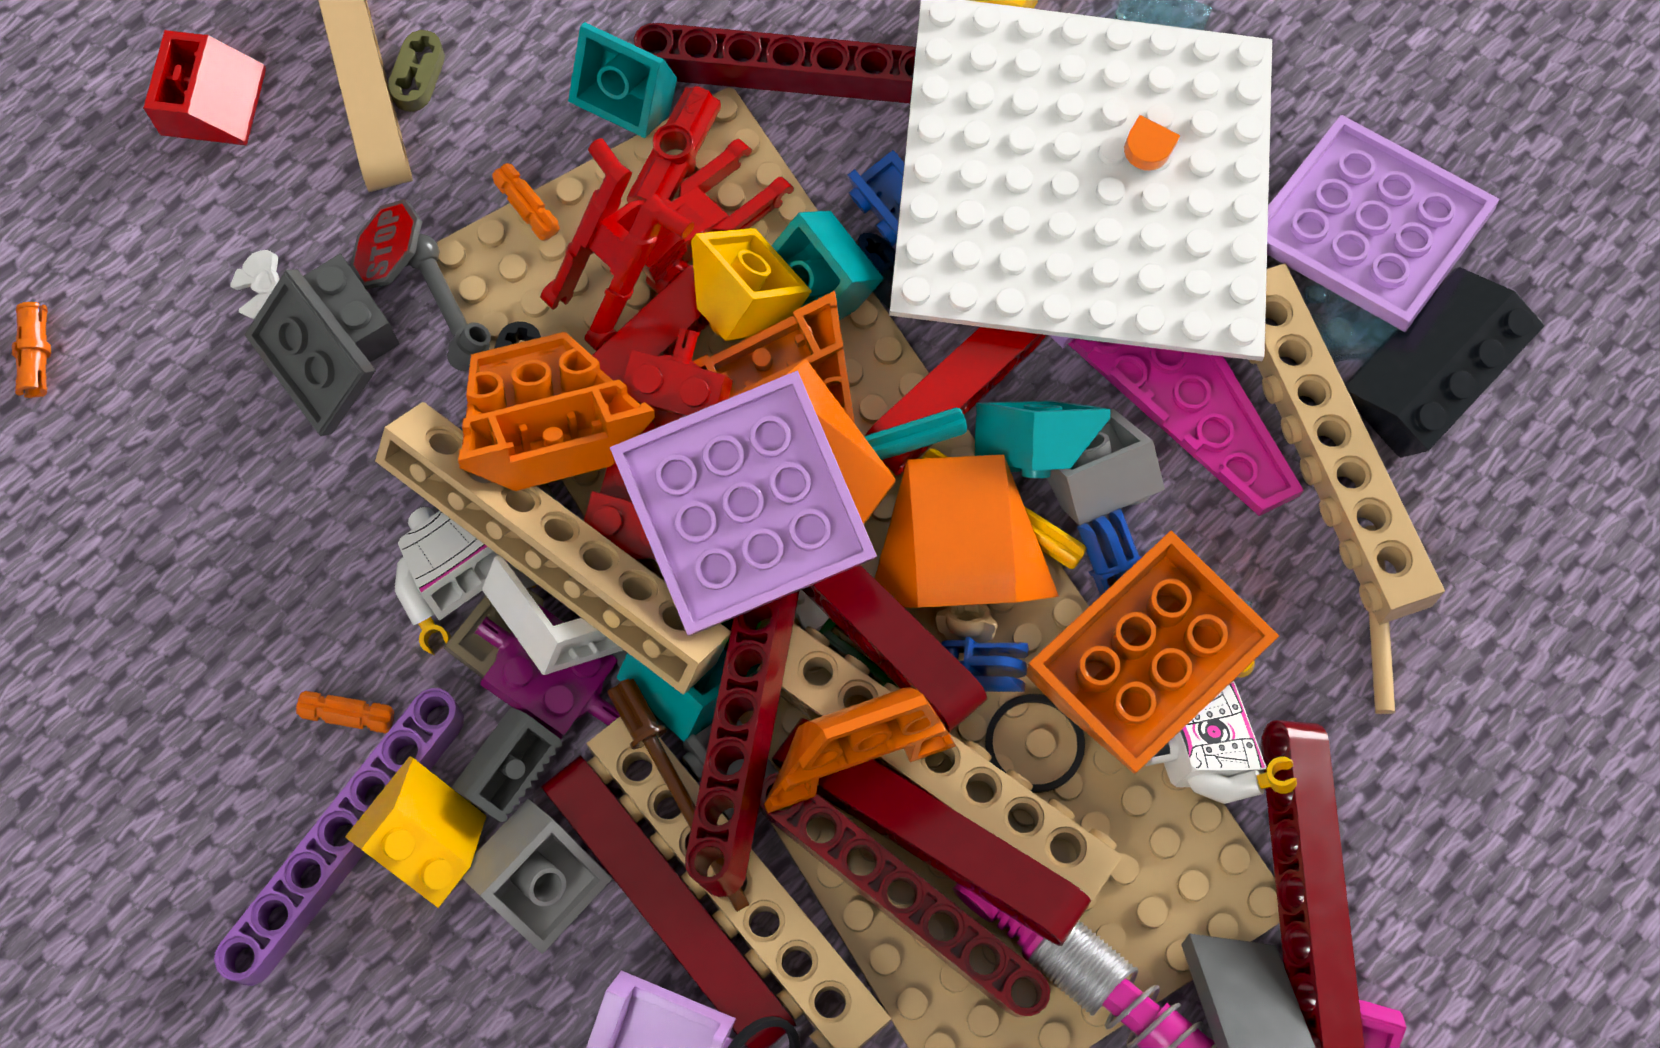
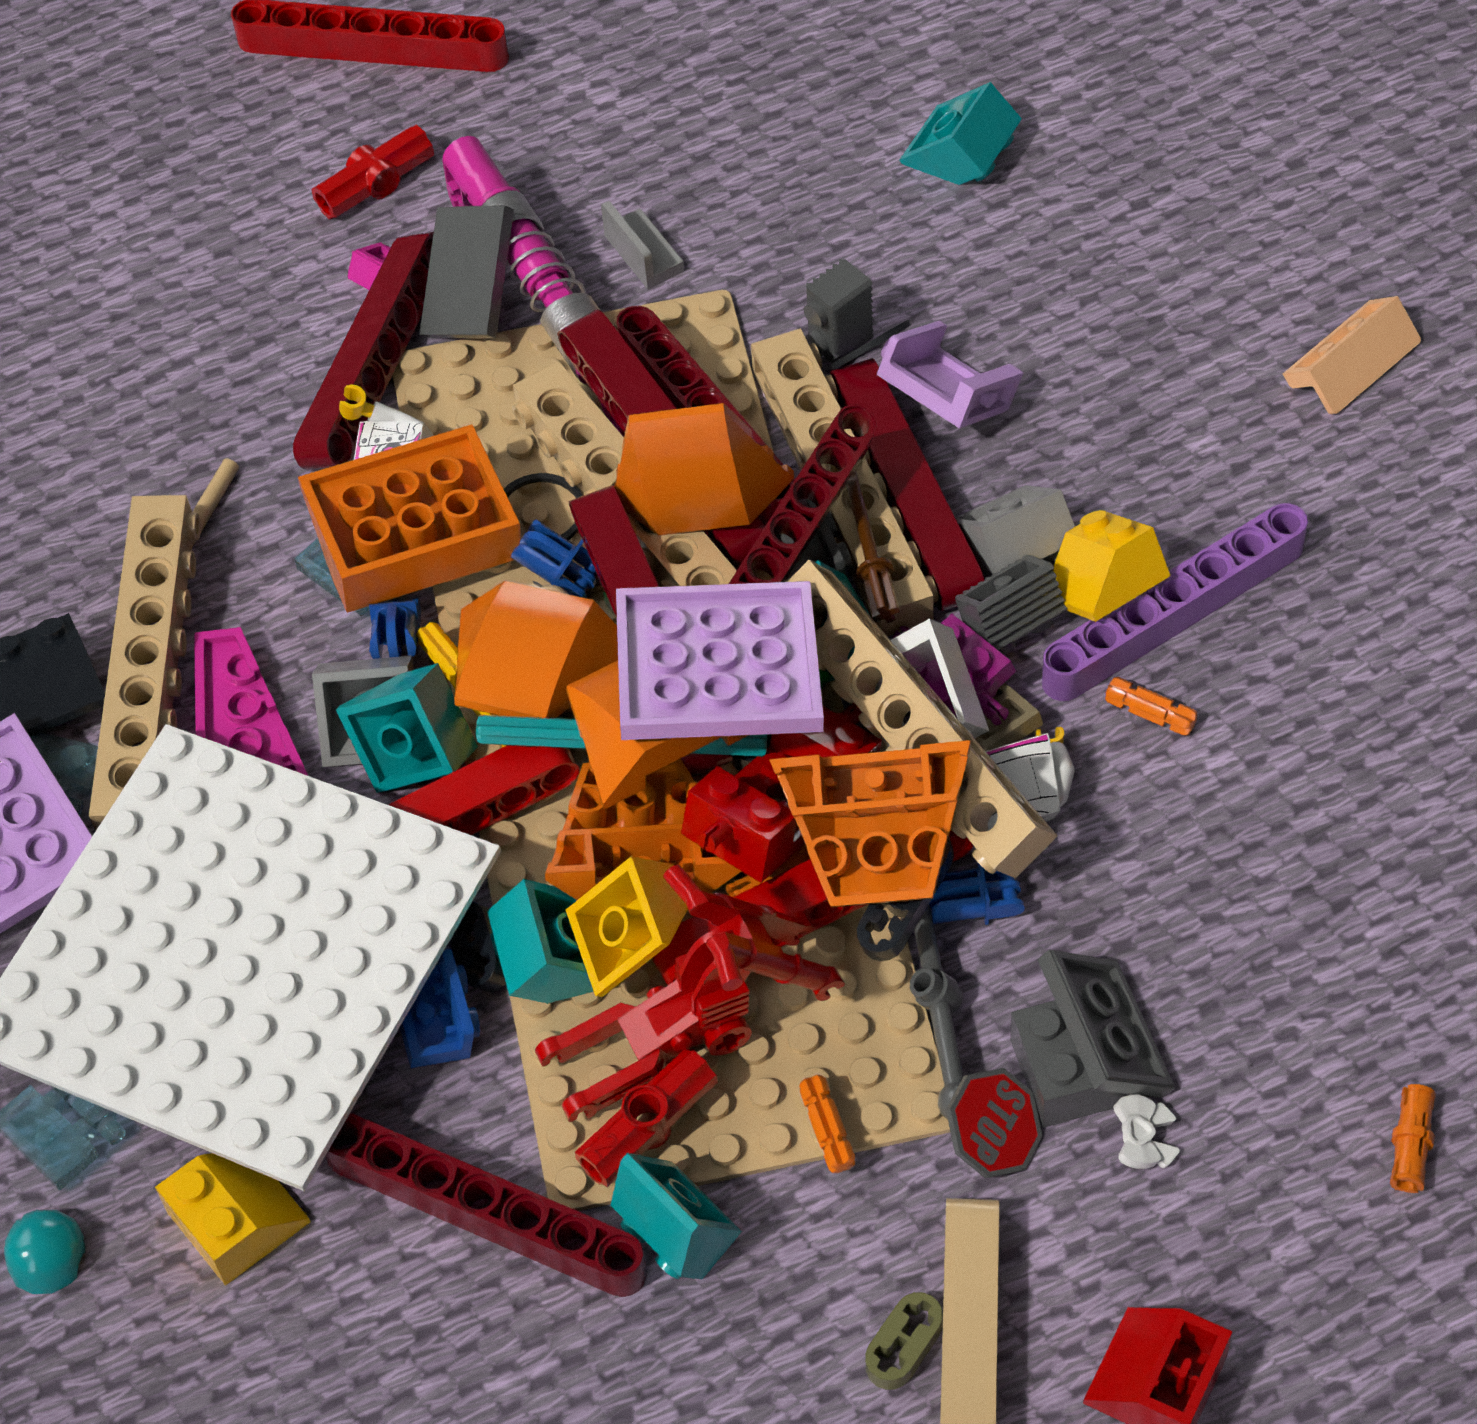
camera: 155 degrees left, 15 degrees down
orange tile [1124,115,1181,171] -> none

